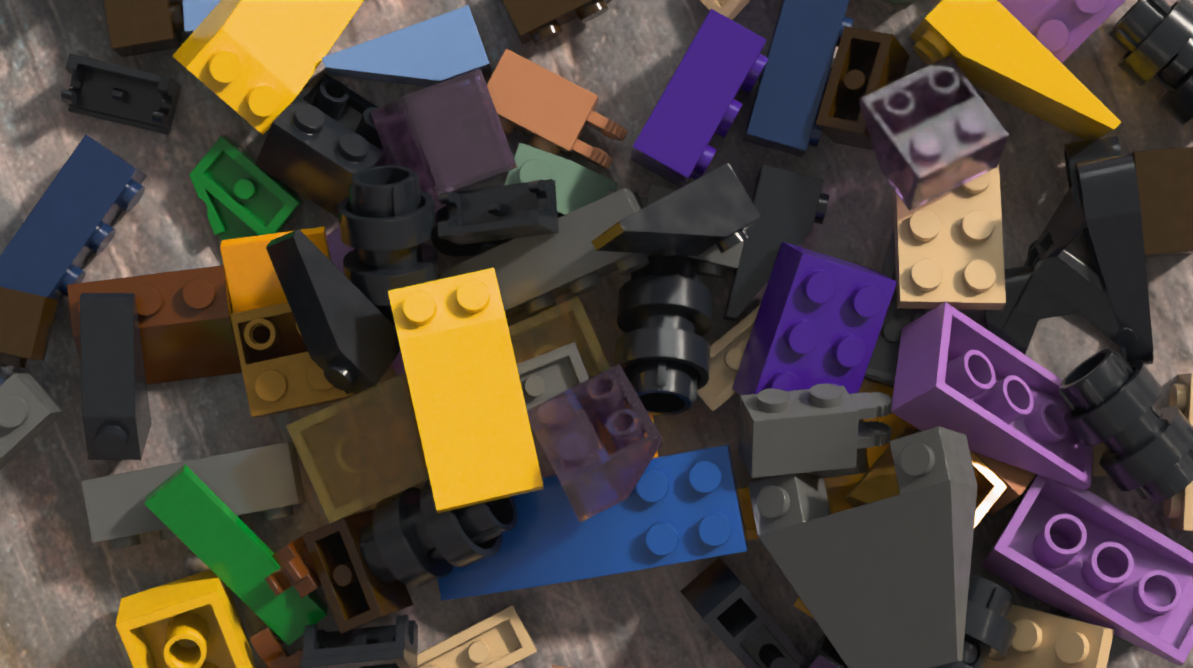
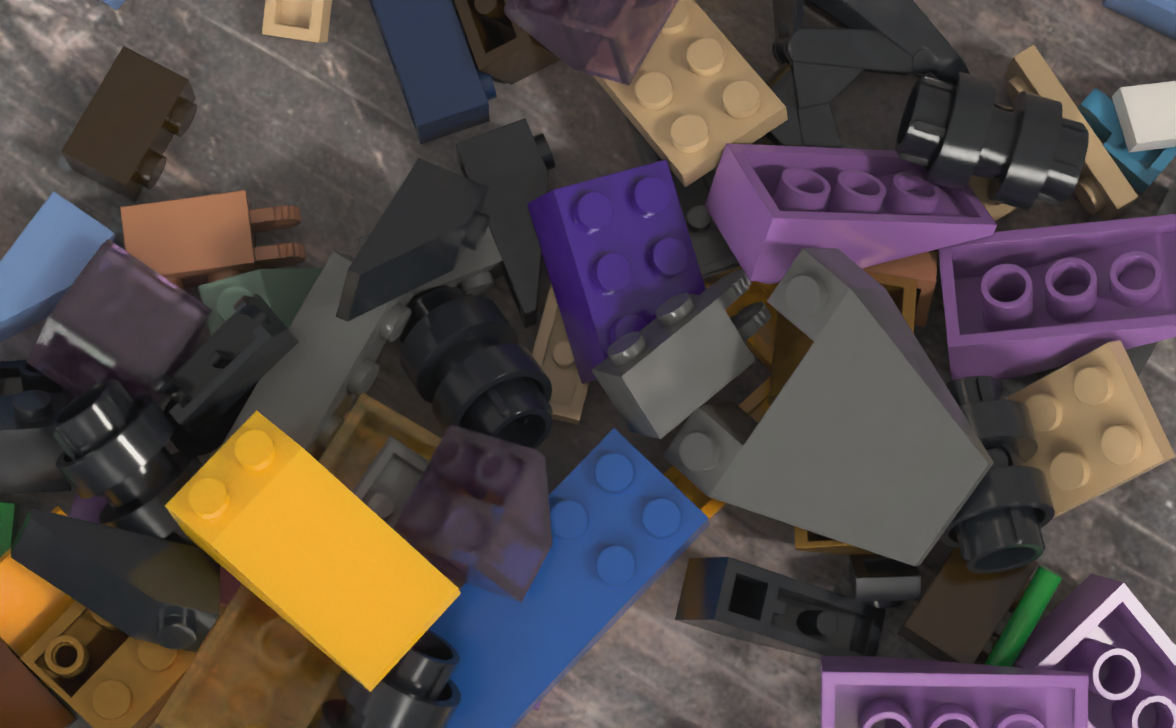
camera: 35 degrees left, 10 degrees down
dark purple brick [630,9,769,188] -> none

